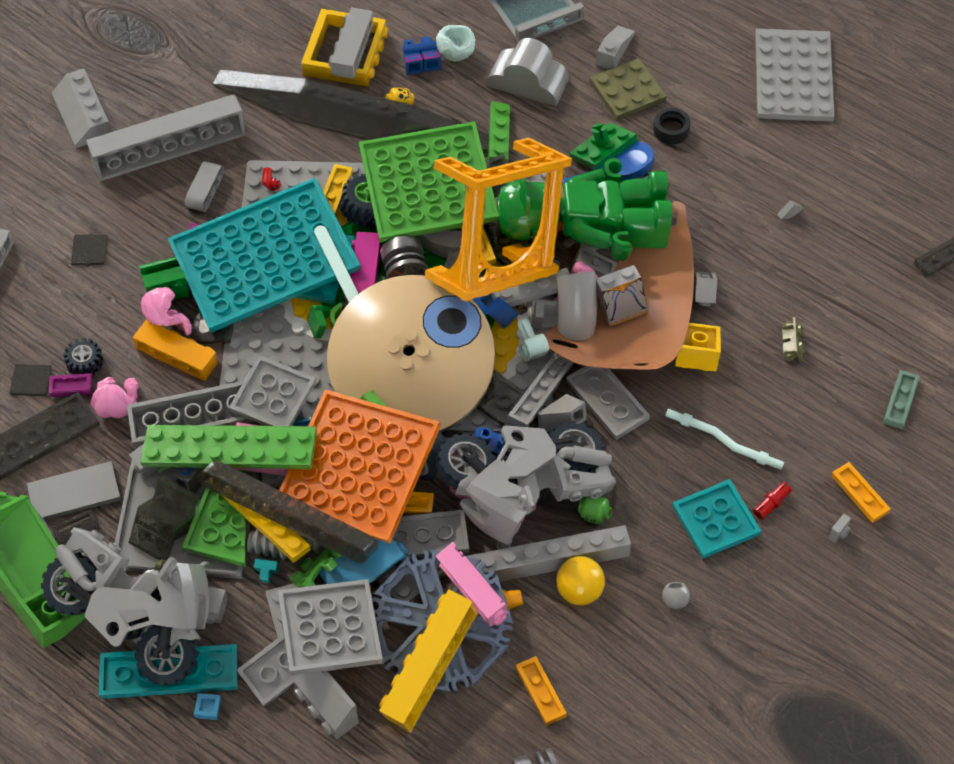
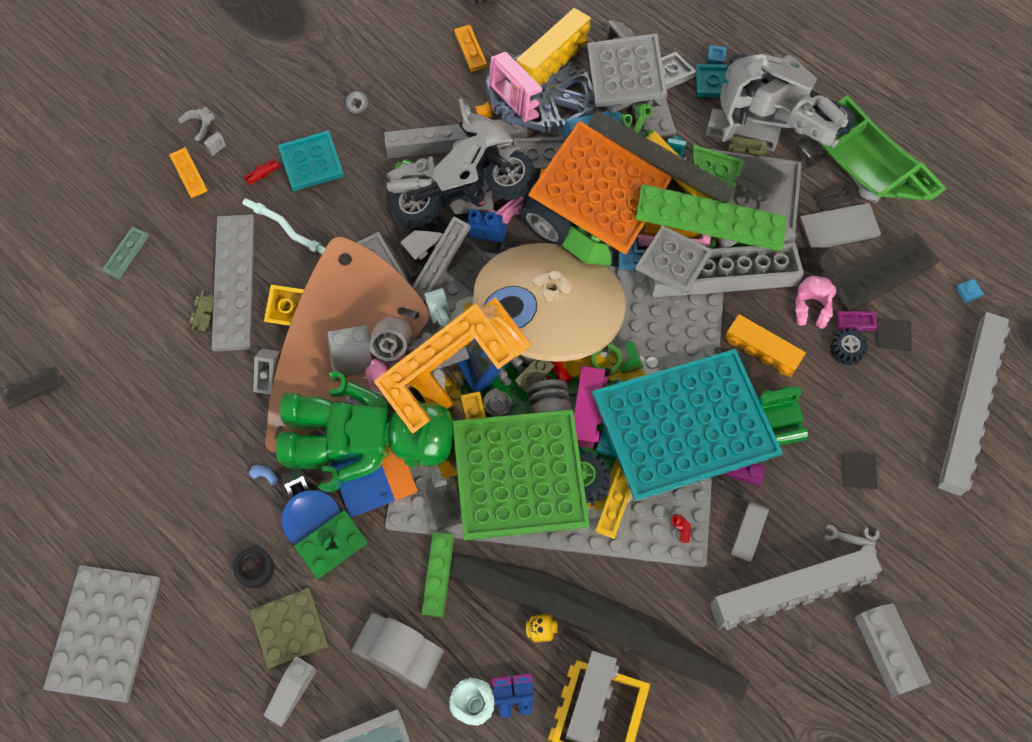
camera: 175 degrees left, 10 degrees up
bright pink hair [141,287,193,336] -> none
light aqua piece [314,226,358,303] -> none
yellow piece [556,556,605,605] -> none
light grey tile [777,201,803,220] -> none
none -> light grey helmet [178,106,215,141]
none -> light grey plate [212,214,255,351]
none -> medium blue arm [249,464,279,485]
none -> clear smoke slope [797,247,838,277]
none -> light grey bar [823,525,880,555]

